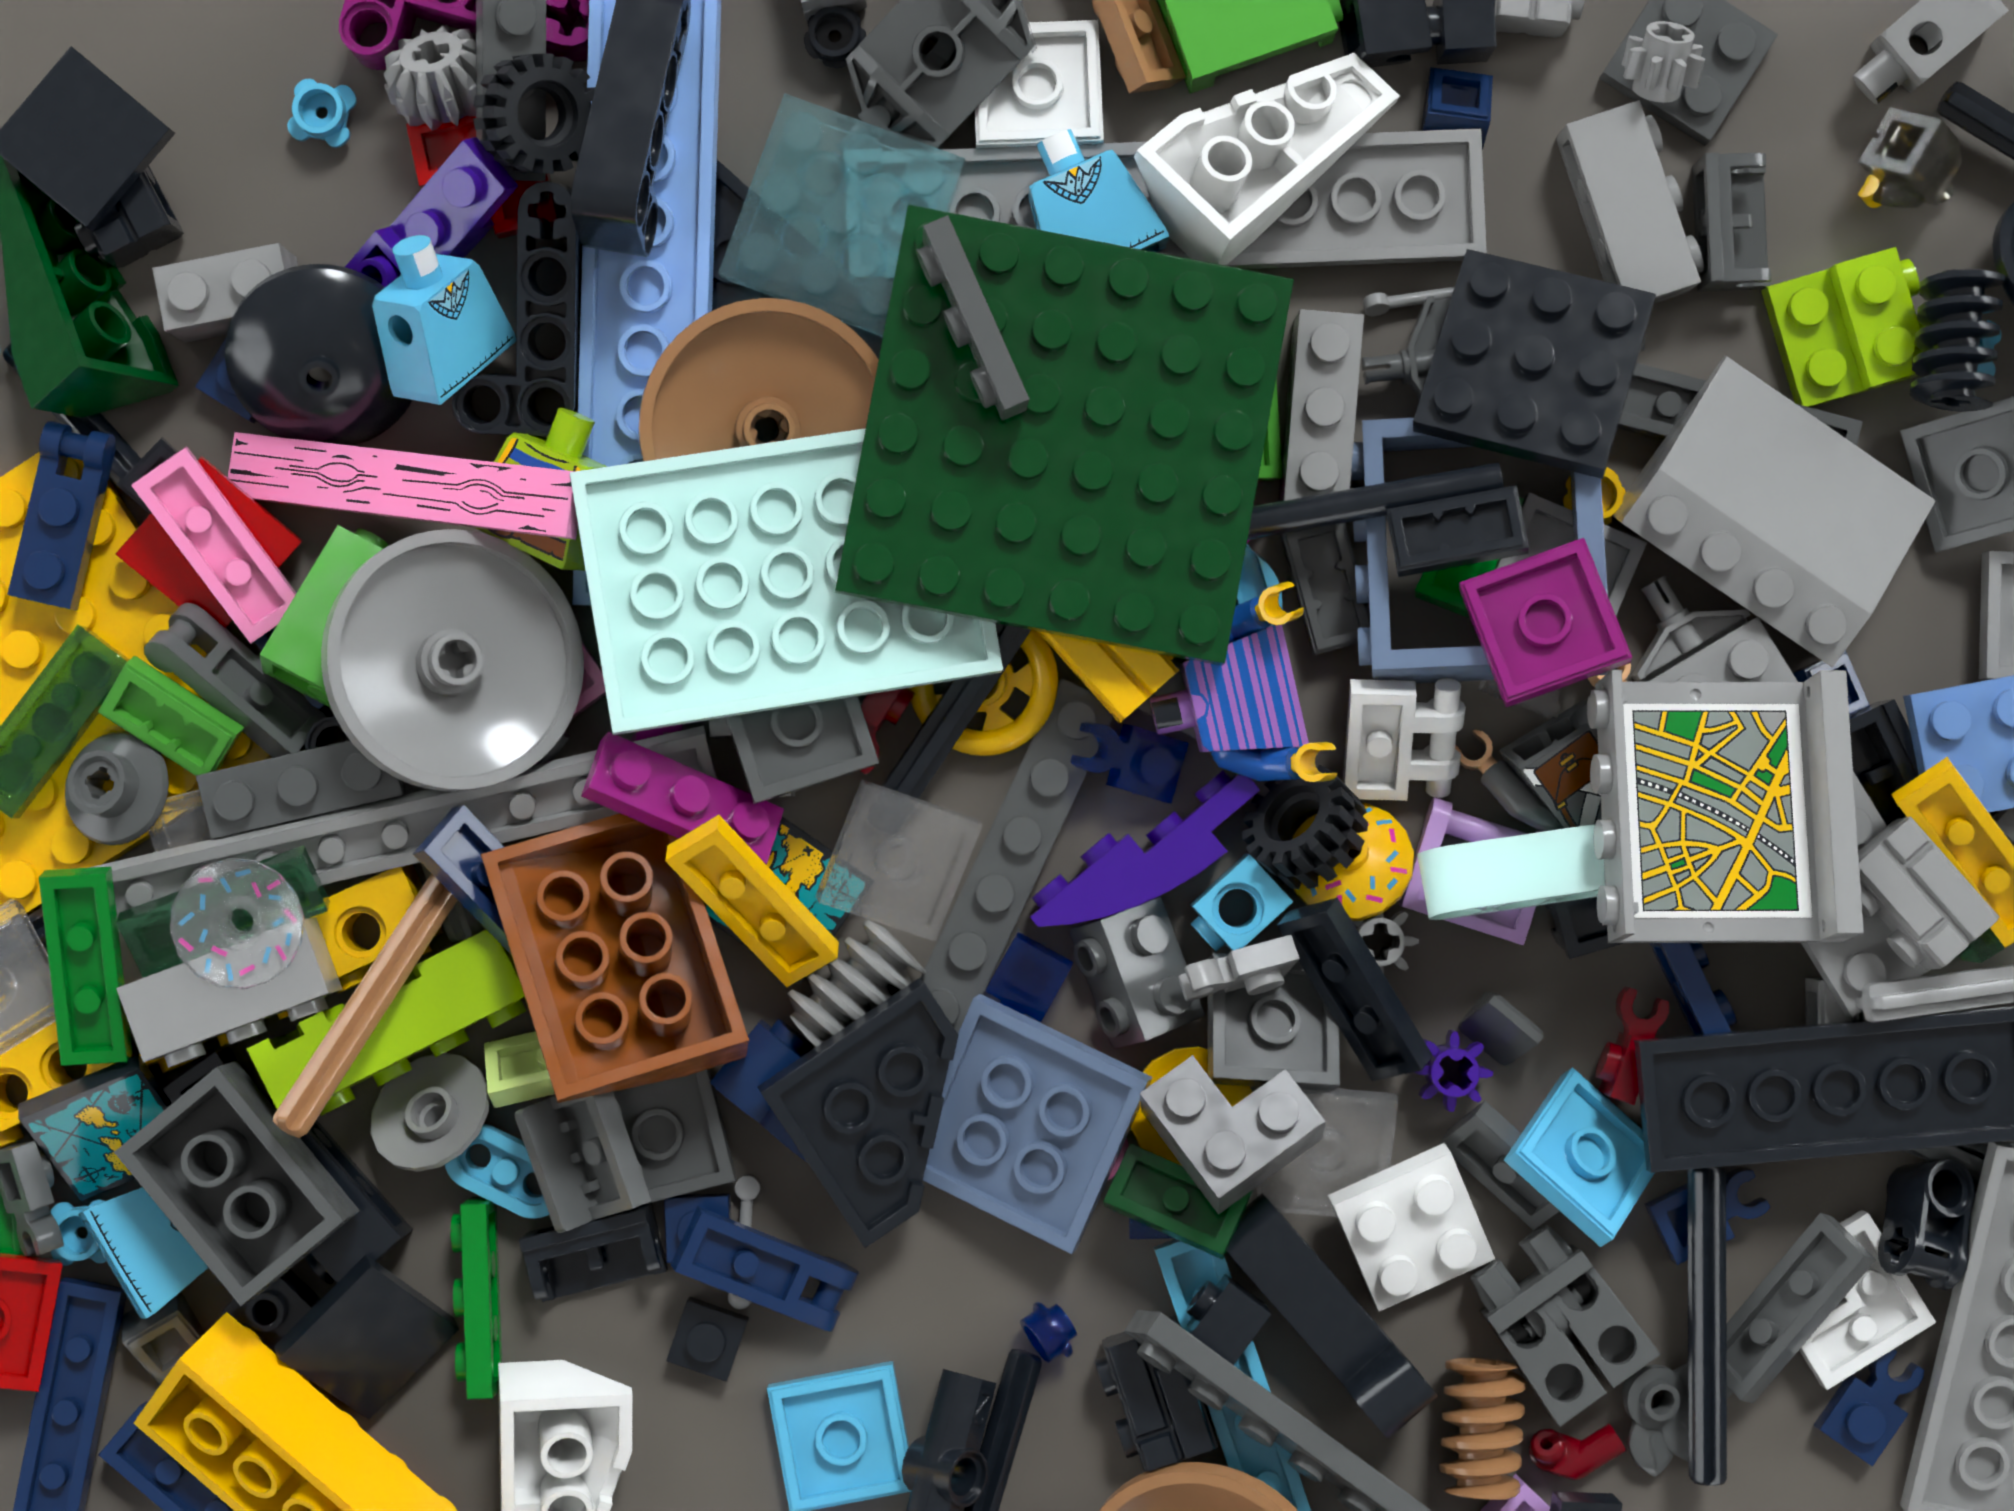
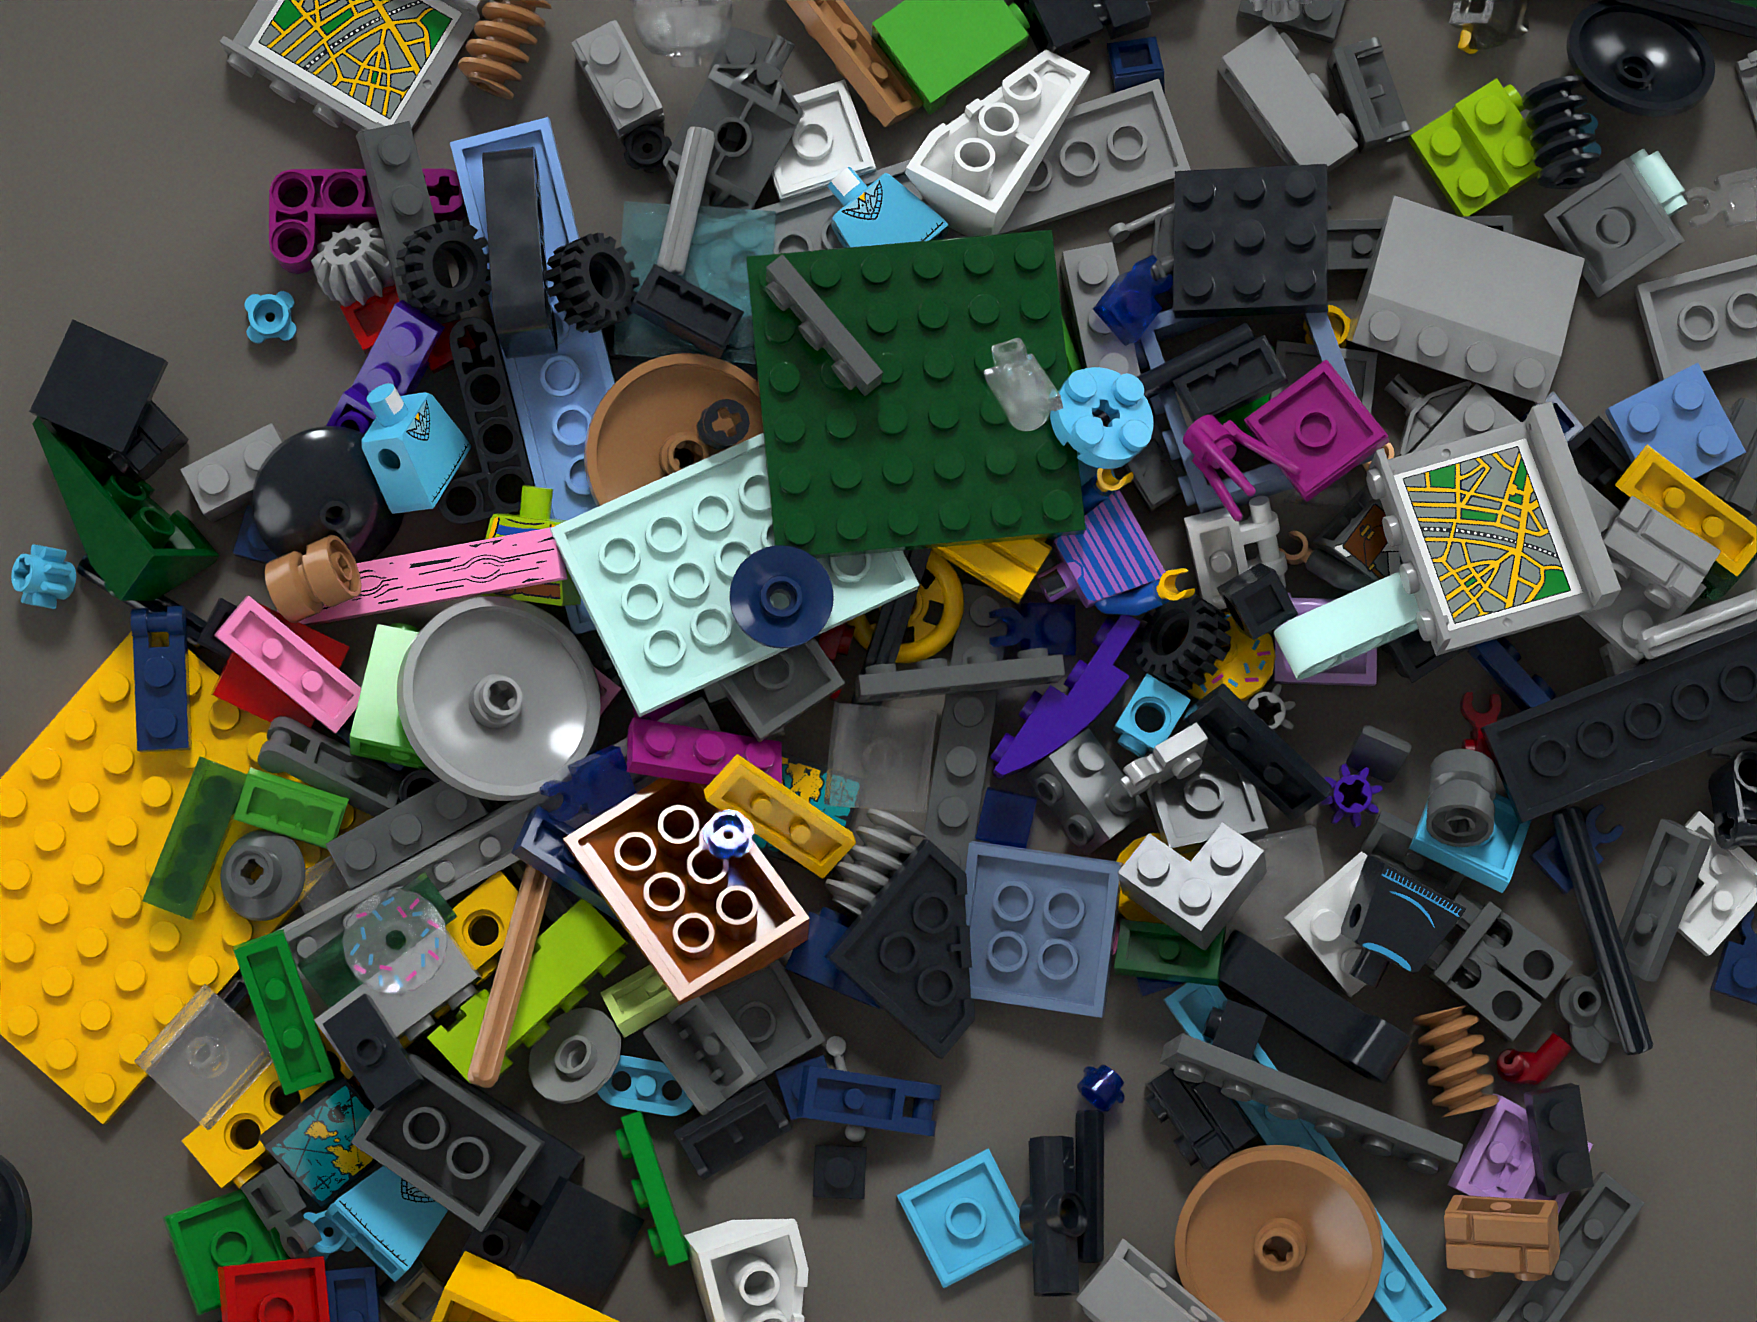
camera: 25 degrees left, 5 degrees down
none -> medium nougat wheel [265,535,362,623]
none -> black plate [323,993,424,1111]
none -> clear blue plate [539,745,636,822]
none -> black tyre [546,232,640,333]
none -> black plate [629,264,744,359]
none -> light grey axle [657,127,715,276]
none -> black bush [696,399,750,450]
none -> clear blue plate [702,809,754,860]
none -> dark blue dish [729,545,834,649]
none -> dark grey plate [854,648,1065,703]
none -> clear hips [984,338,1063,431]
none -> medium azure plate [1050,367,1153,469]
none -> clear blue plate [1093,255,1173,346]
none -> magenta plant [1183,414,1302,522]
none -> black brick [1217,563,1299,640]
none -> black torso [1341,855,1466,988]
none -> dark grey wheel [1426,749,1497,847]

